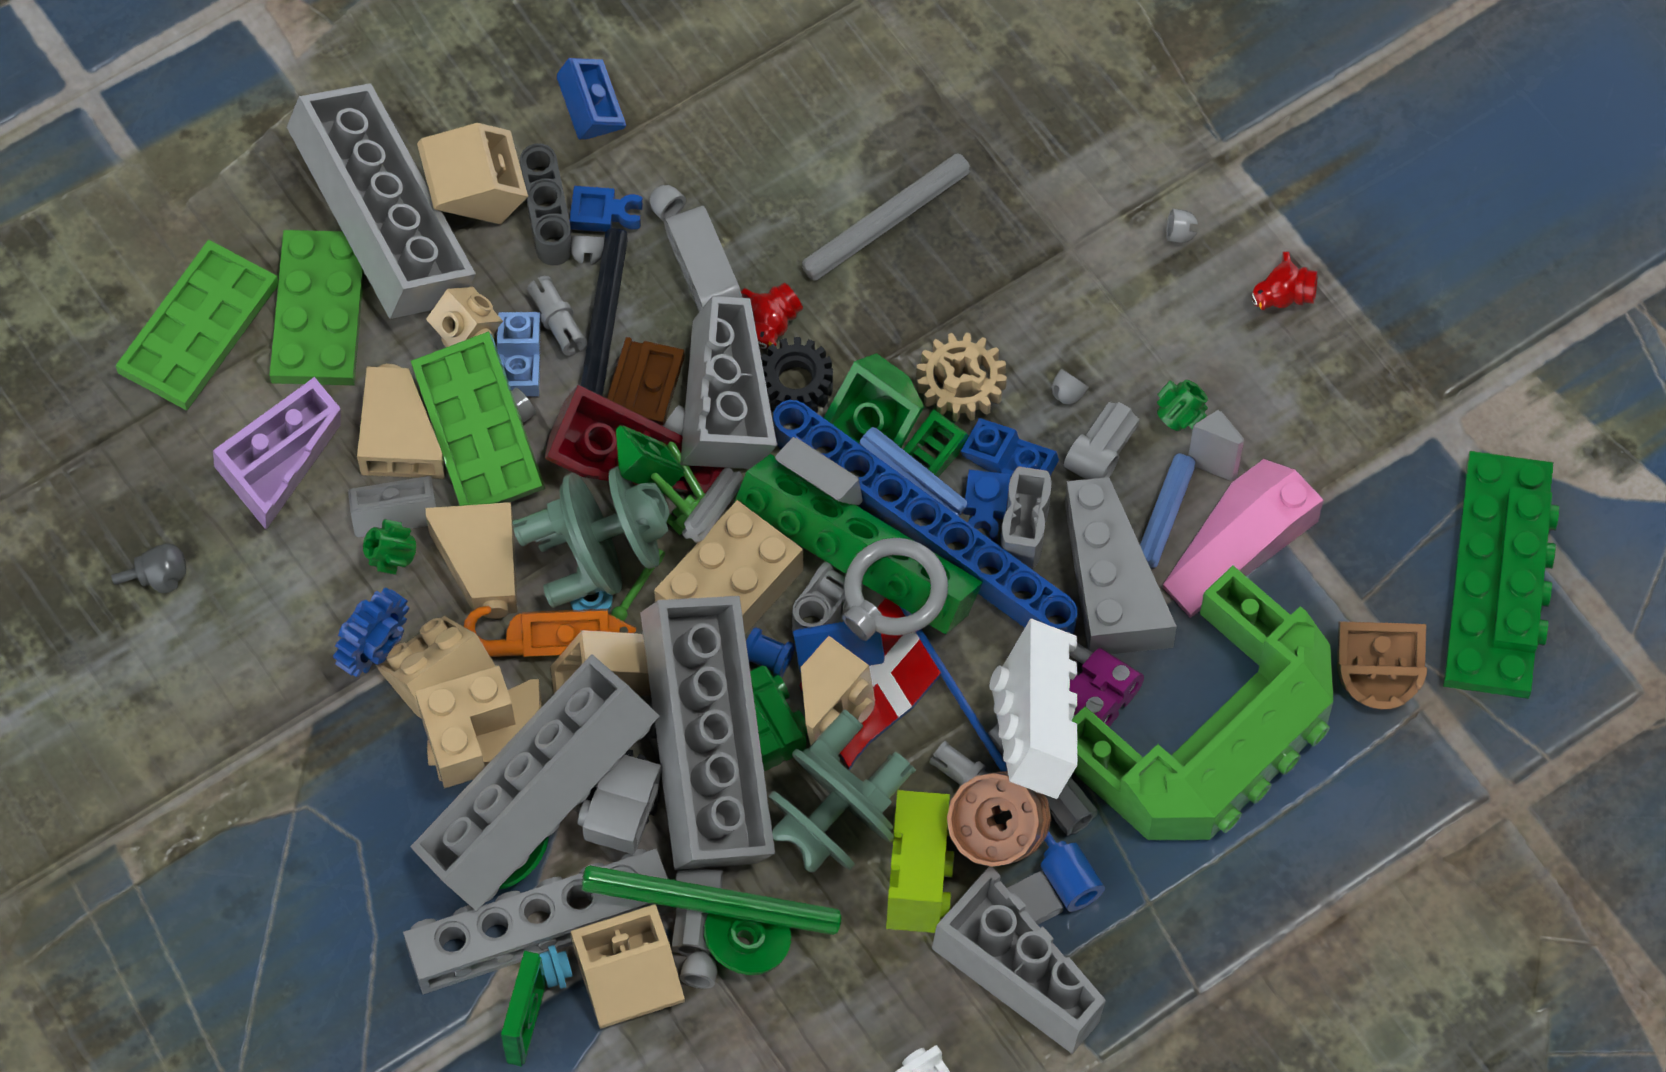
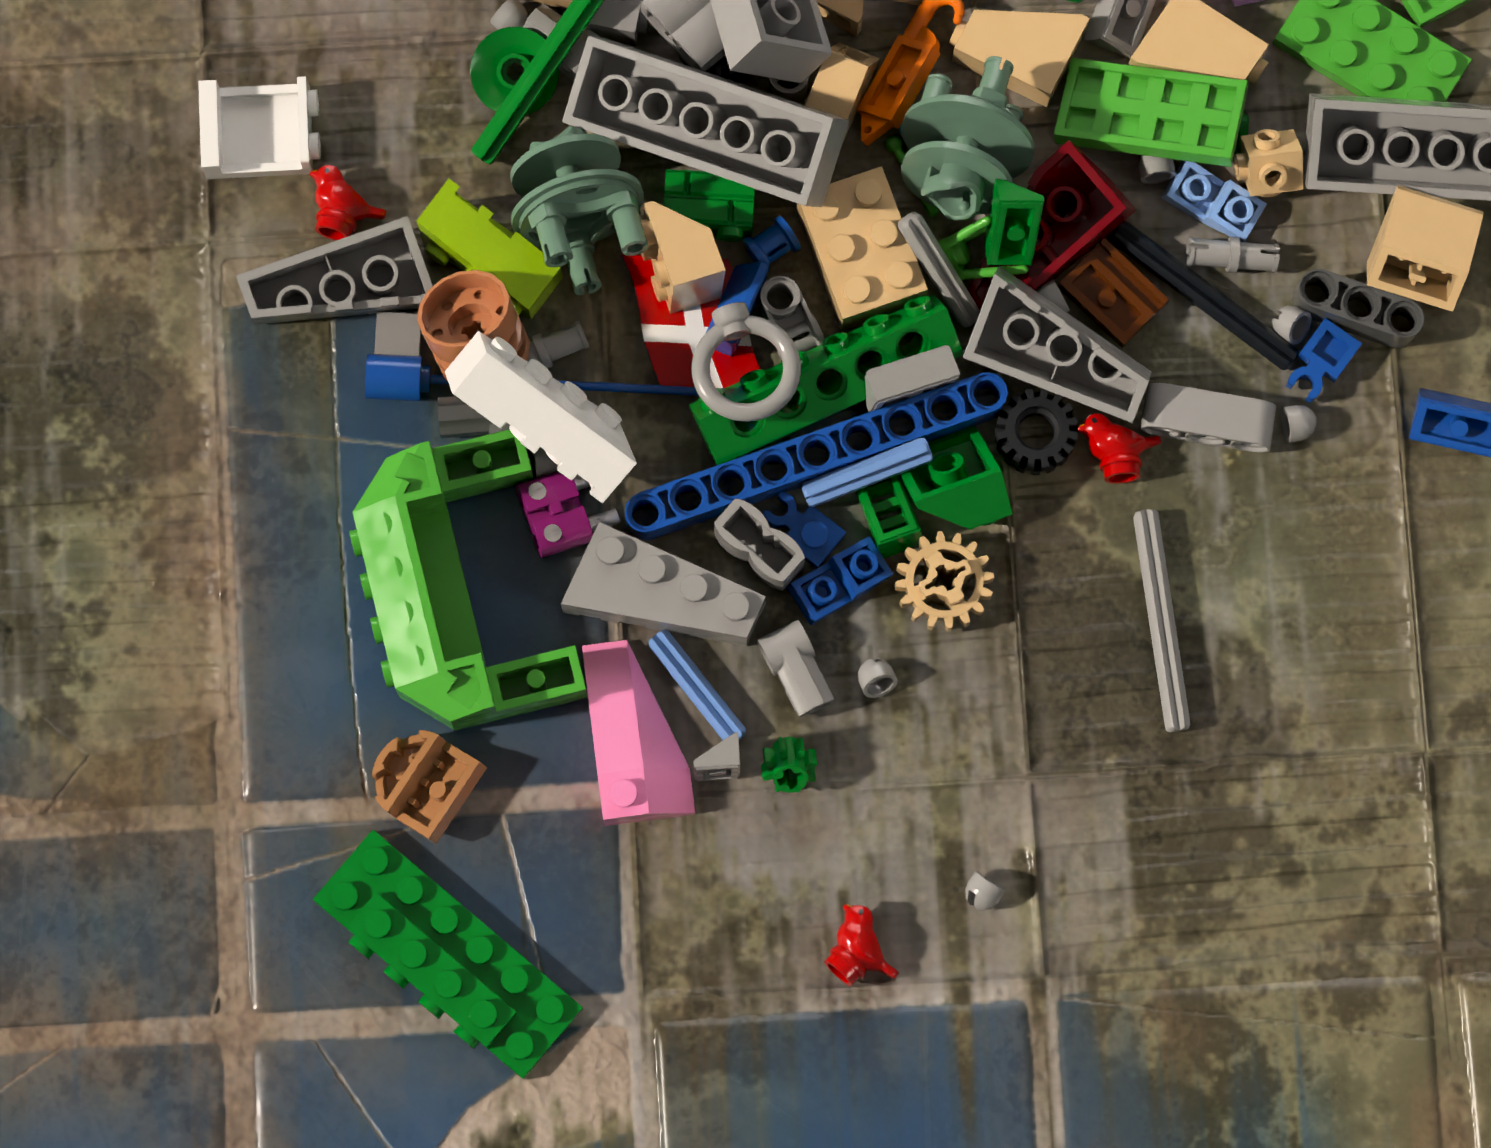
camera: 120 degrees right, 15 degrees up
none -> red animal [310,165,387,241]

